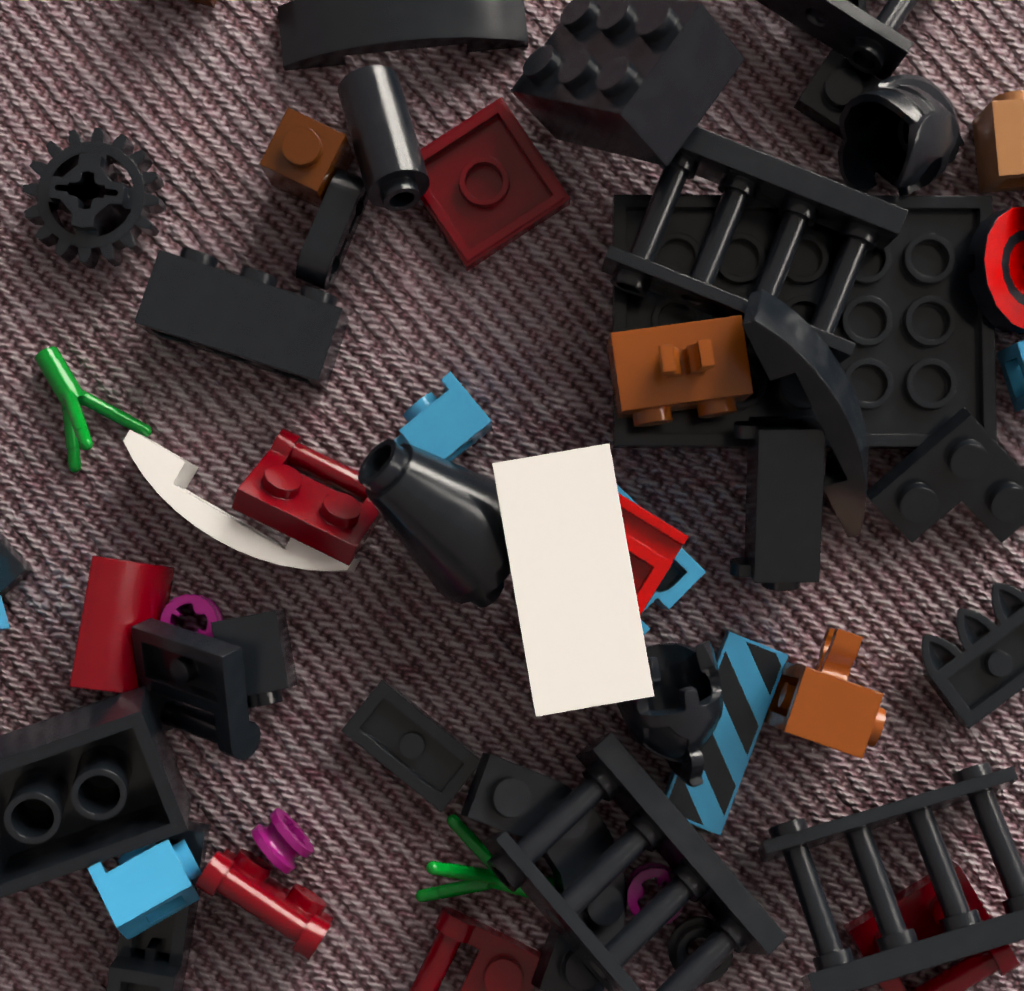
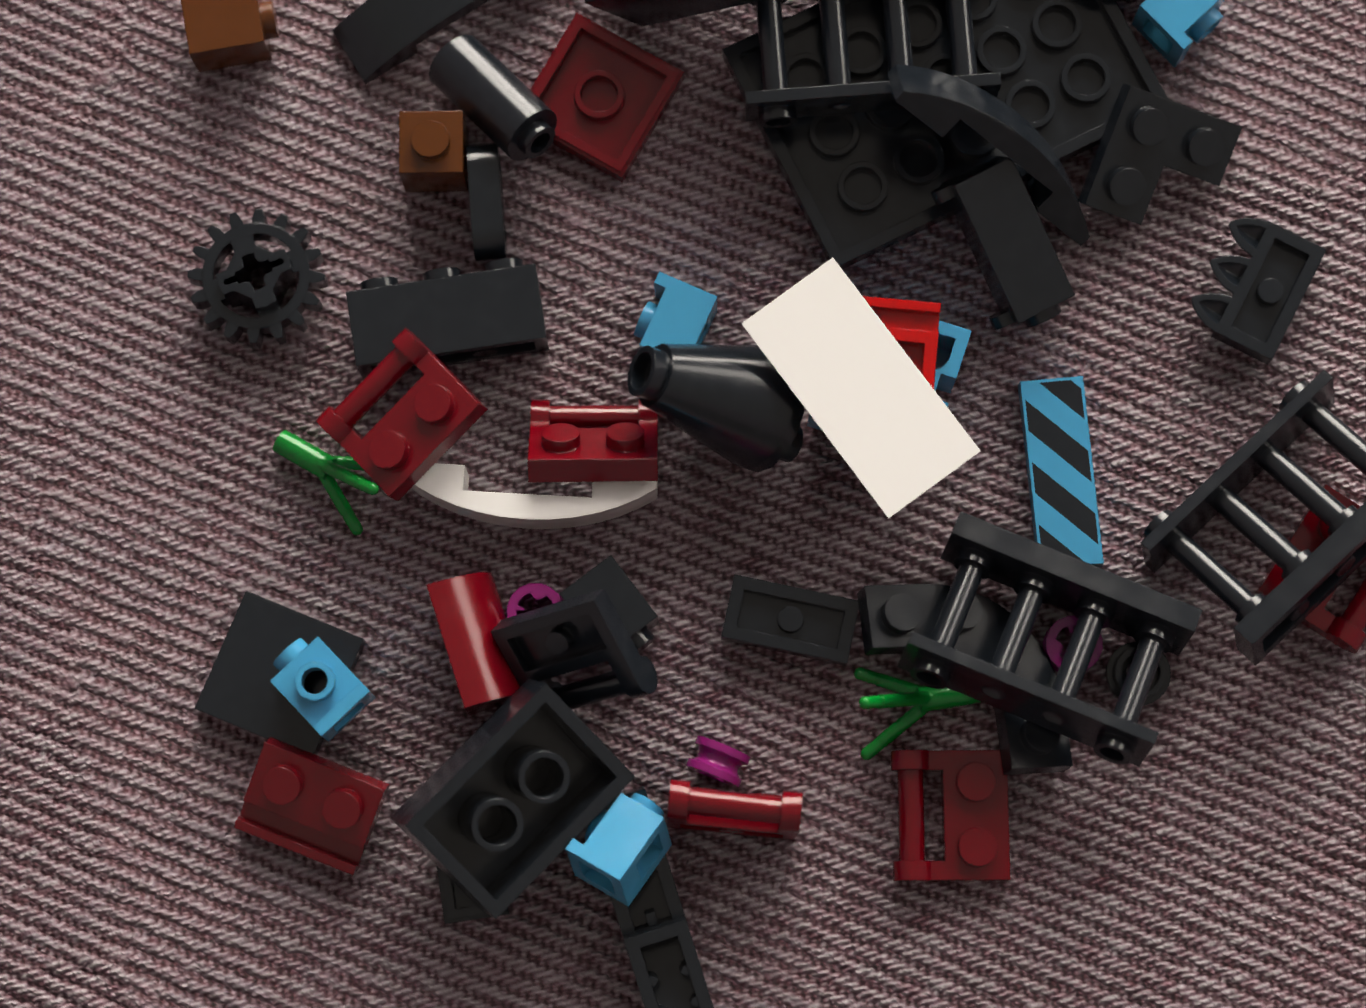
camera: 25 degrees left, 5 degrees down
dark orange brick [606,315,753,427] -> none
black helmet [617,640,723,787] -> none
dark orange brick [764,627,886,759] -> none
none -> dark red plate [316,327,488,501]

